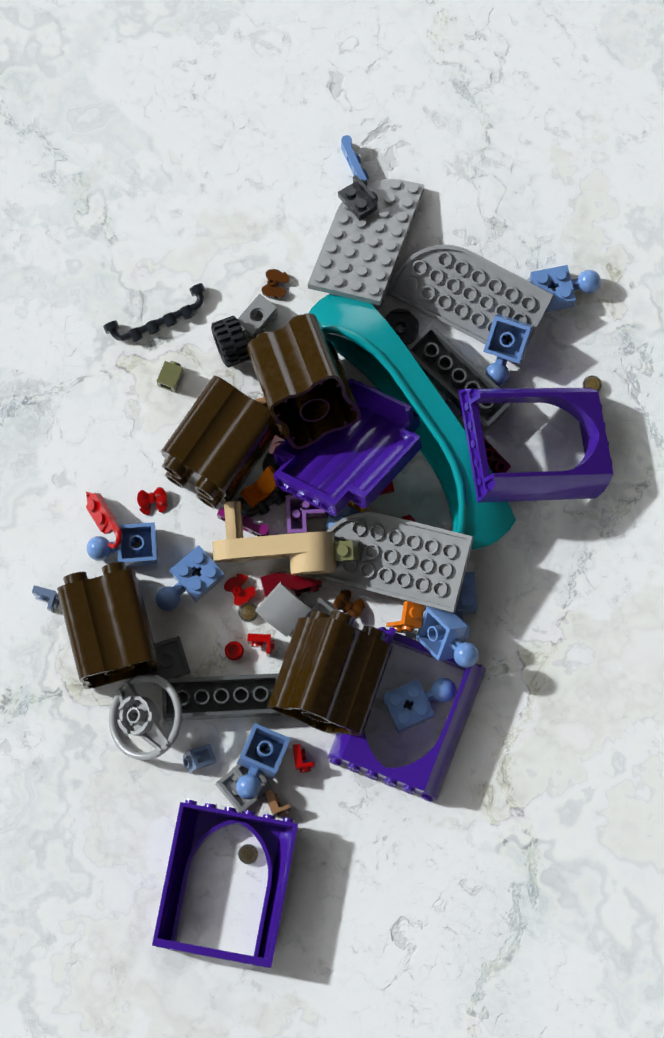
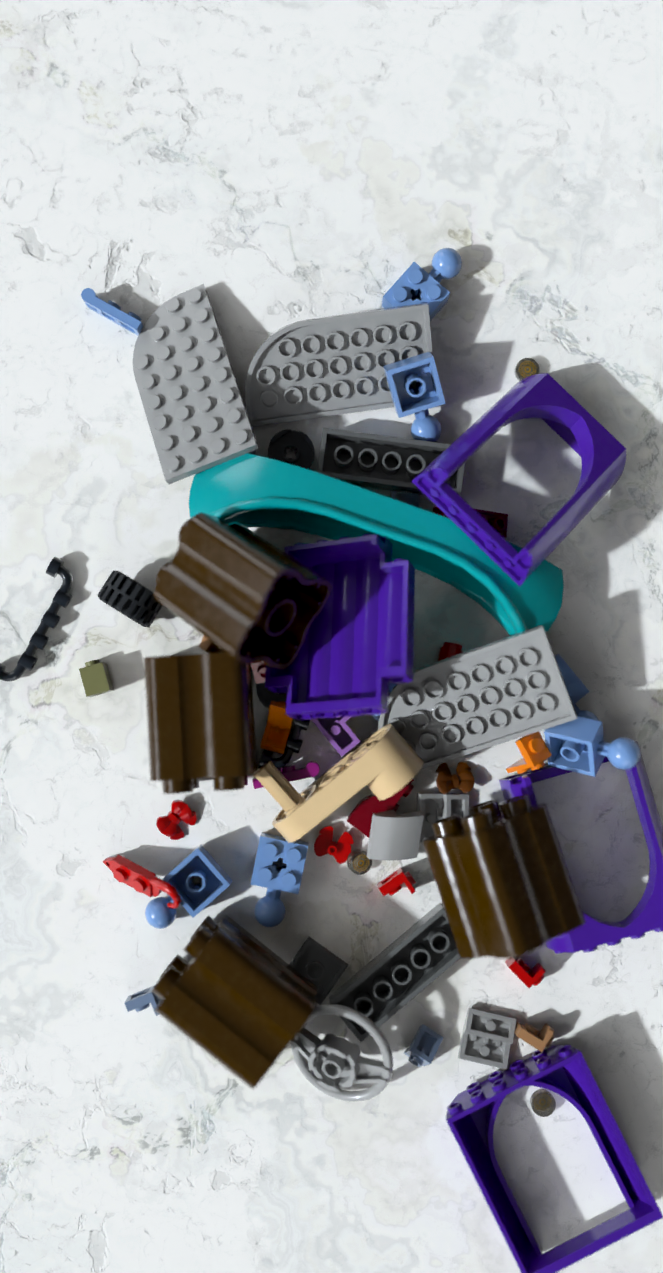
camera: 35 degrees left, 10 degrees up
red plate [225,641,244,661] -> none
medium blue brick [236,723,291,800] -> none
light grey brick [238,294,278,339] -> none
reddish brown piece [261,269,290,299] -> none
olive brick [334,540,361,563] -> none
black bracket [338,175,378,220] -> none
medium blue brick [382,677,456,734] -> none

